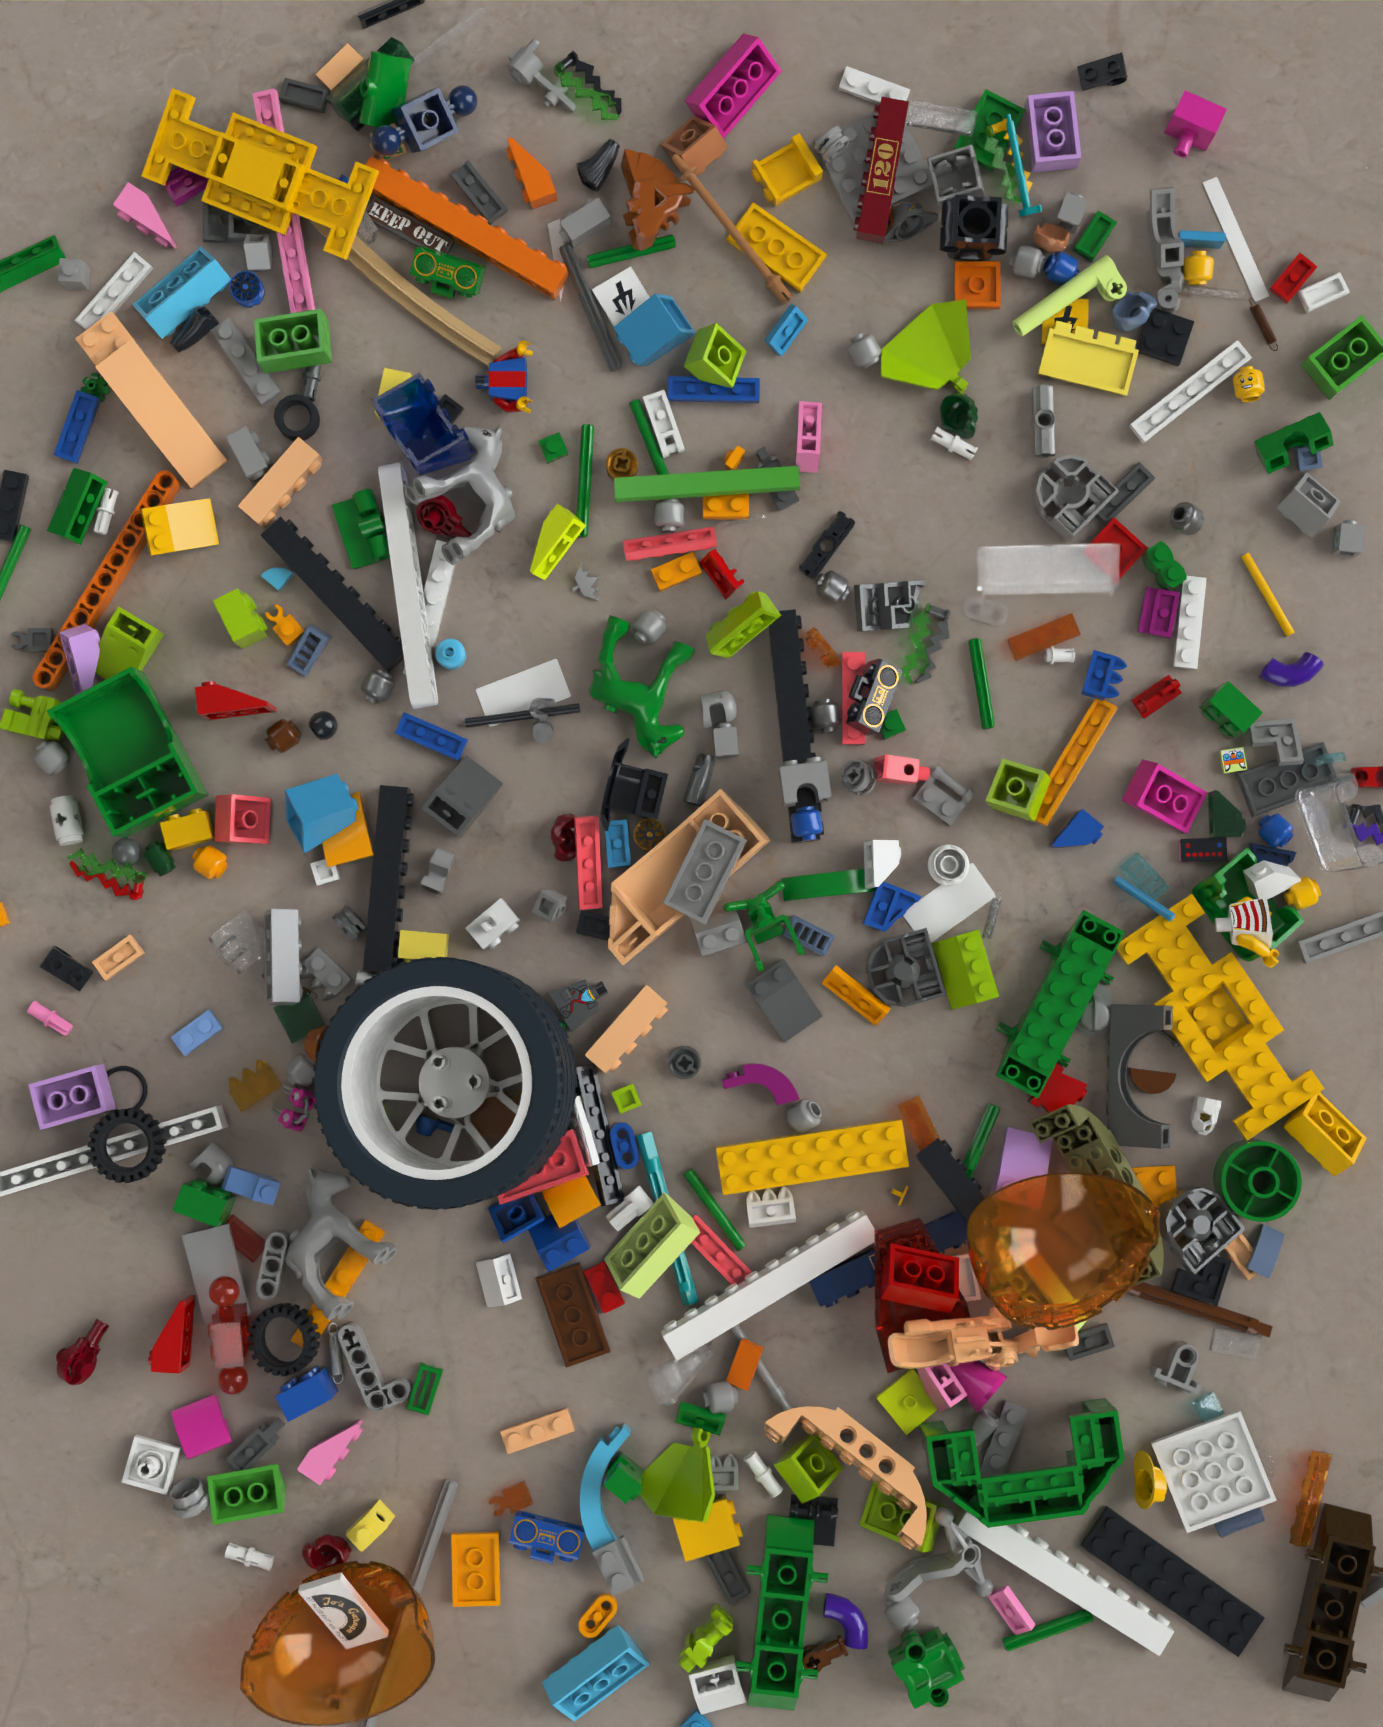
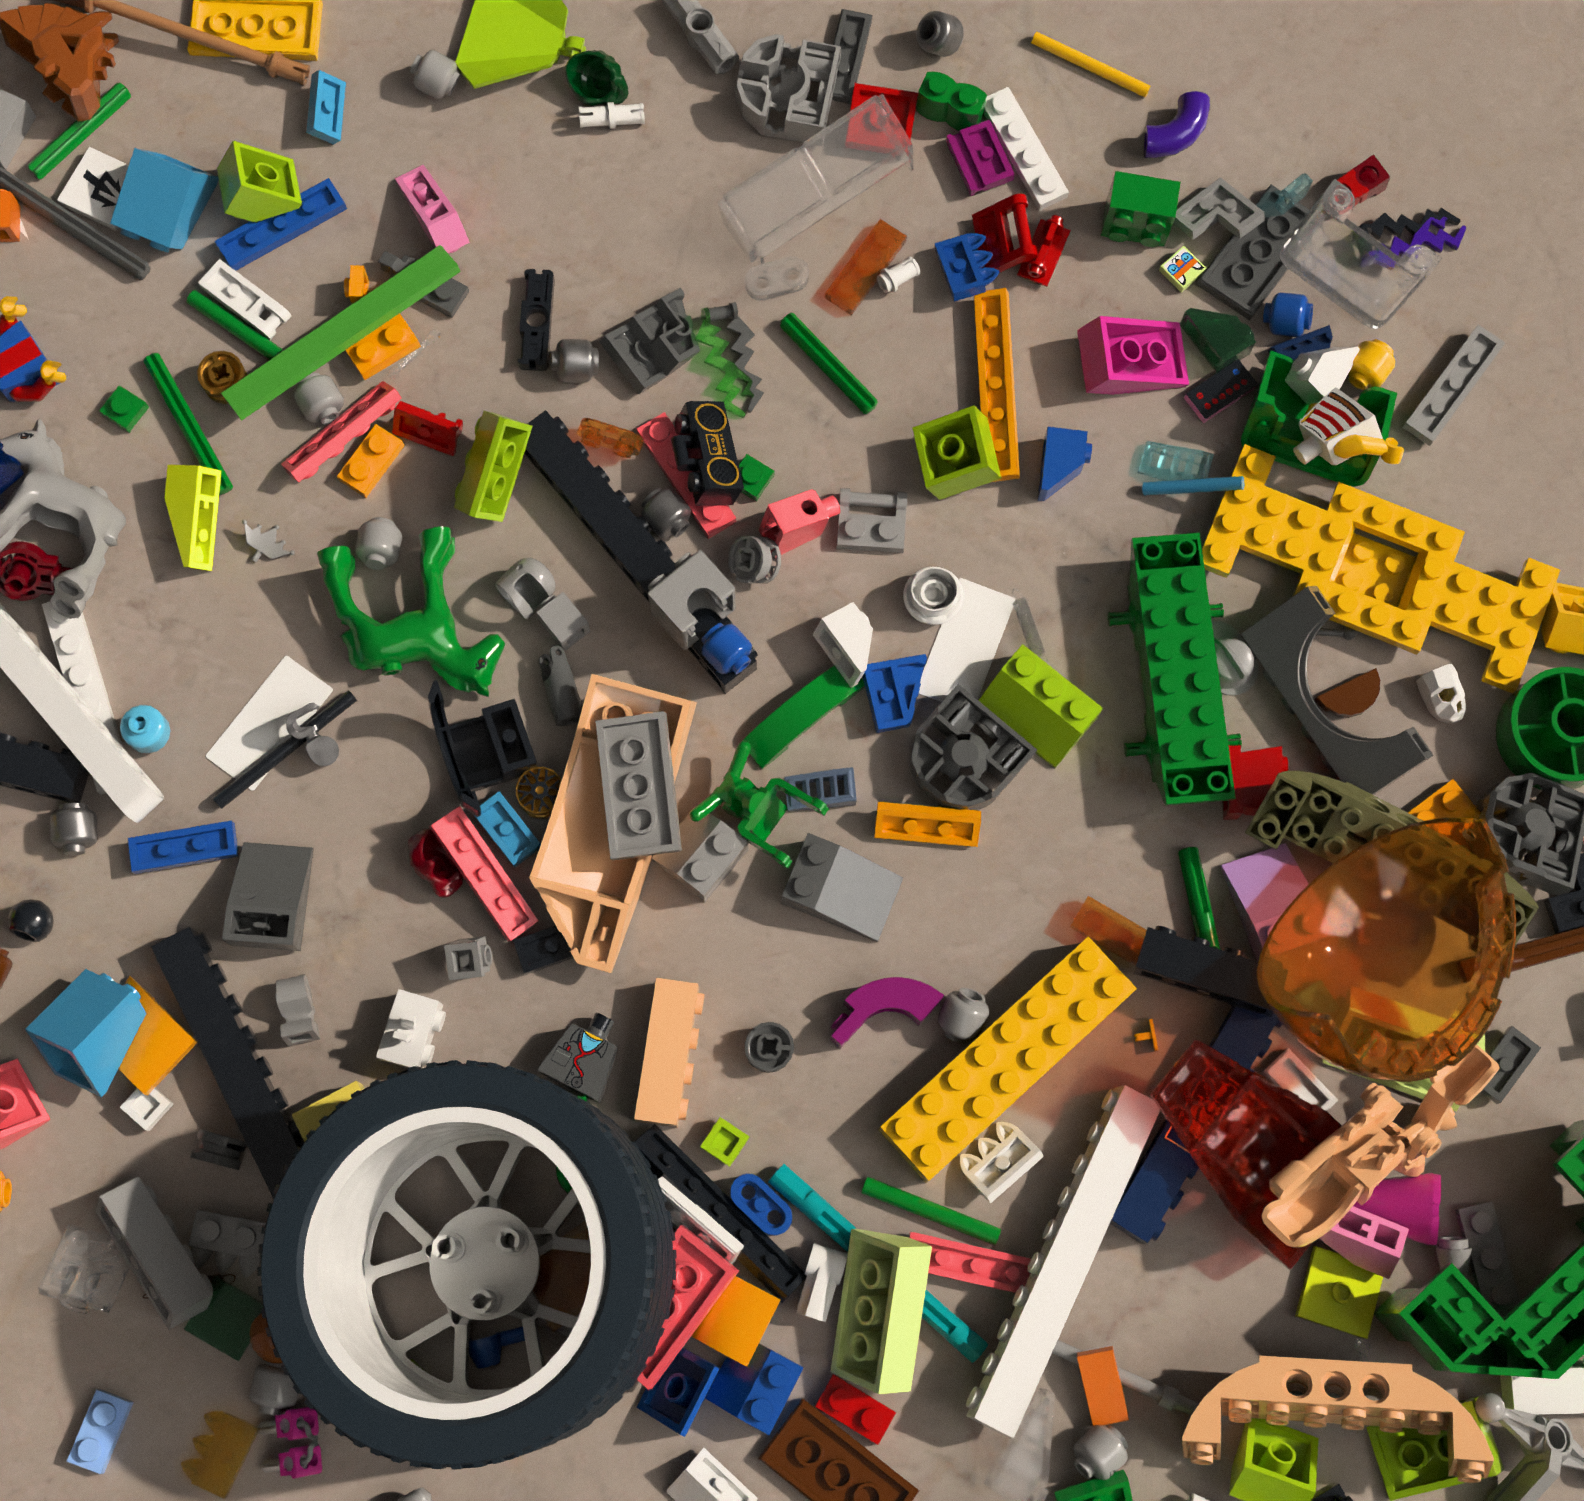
camera: 40 degrees left, 10 degrees down
red slope [881,1243,959,1313] -> none
none -> red plate [972,194,1038,273]

